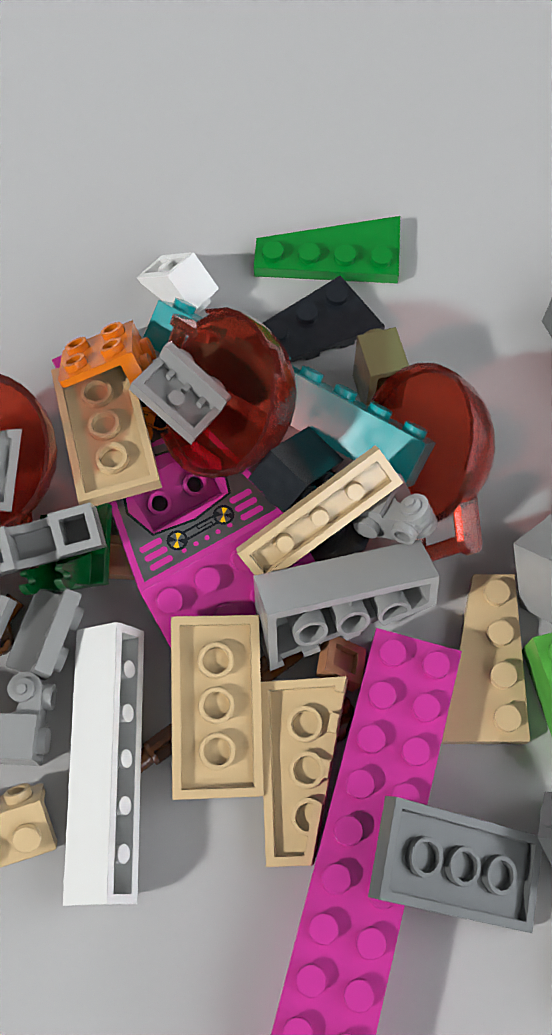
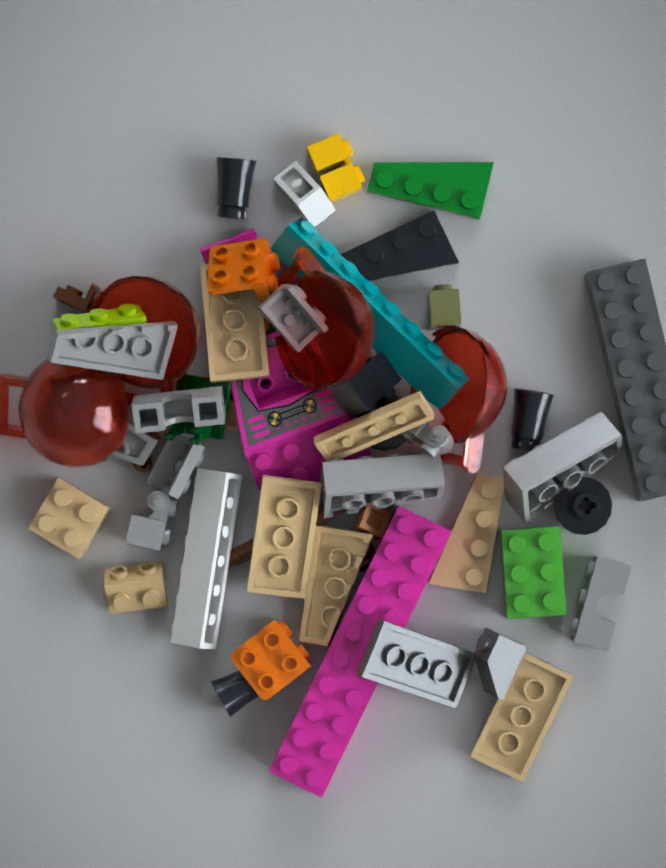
camera: 10 degrees right, 20 degrees up
none -> black plant [210,670,259,718]
none -> black plant [216,157,257,219]
none -> orange bracket [230,619,311,700]
none -> yellow piece [307,133,365,203]
none -> black plant [511,388,554,451]

